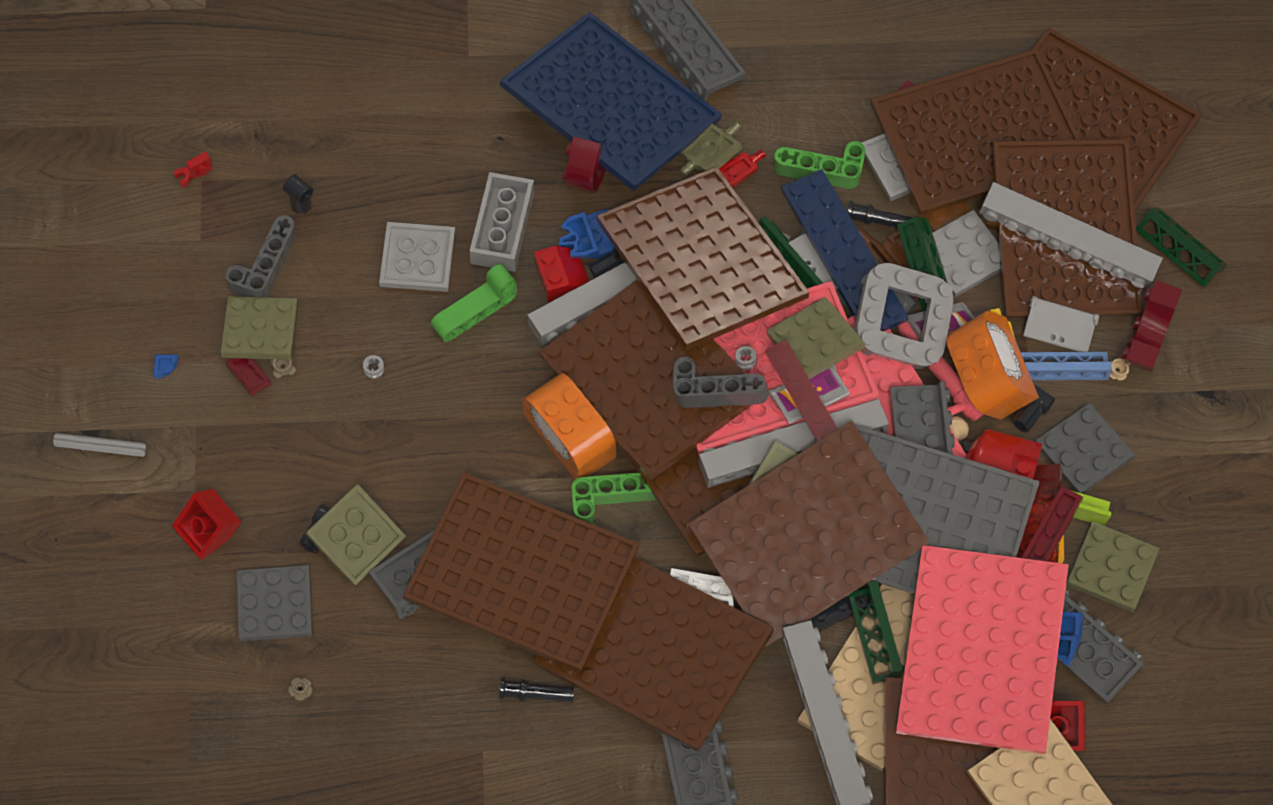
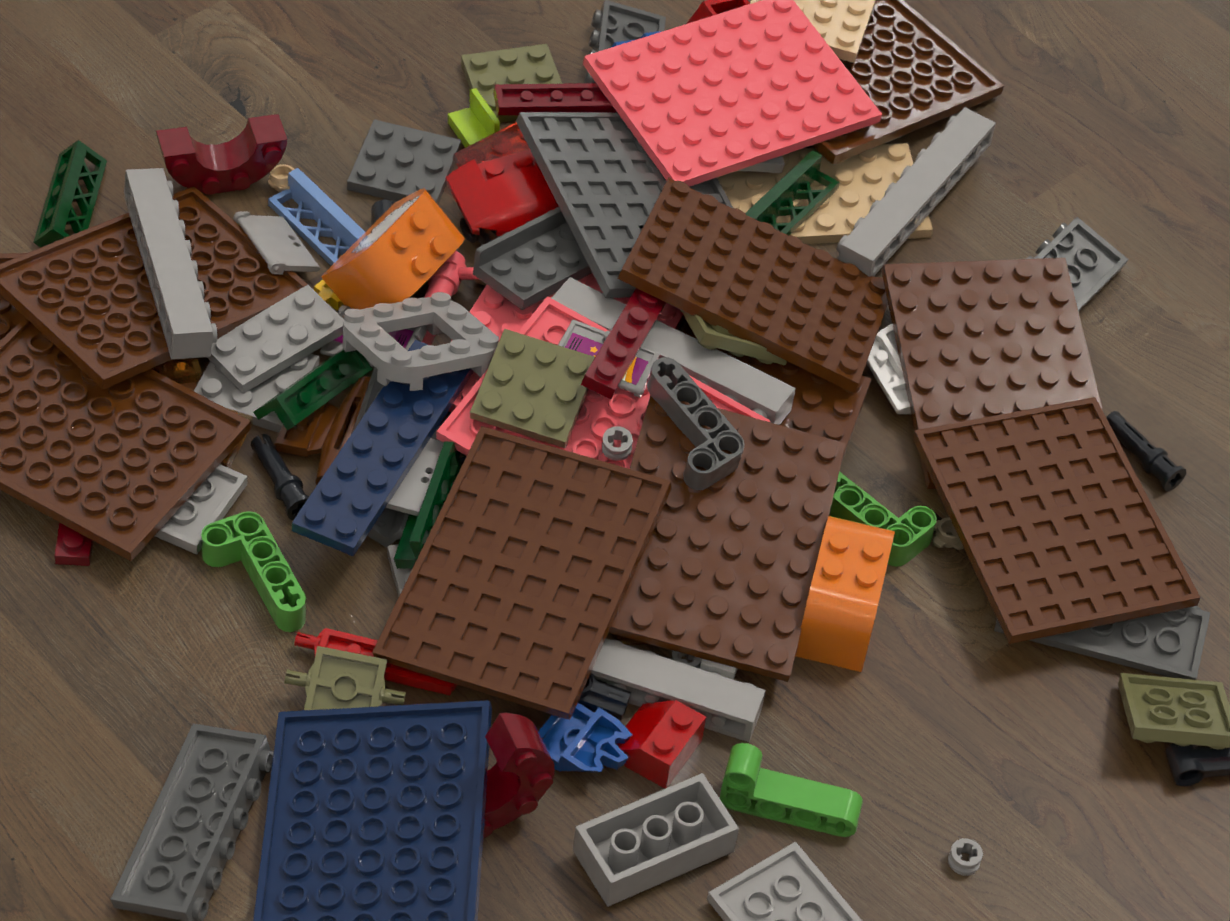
camera: 135 degrees left, 15 degrees down
none -> light grey plate [207,285,344,394]

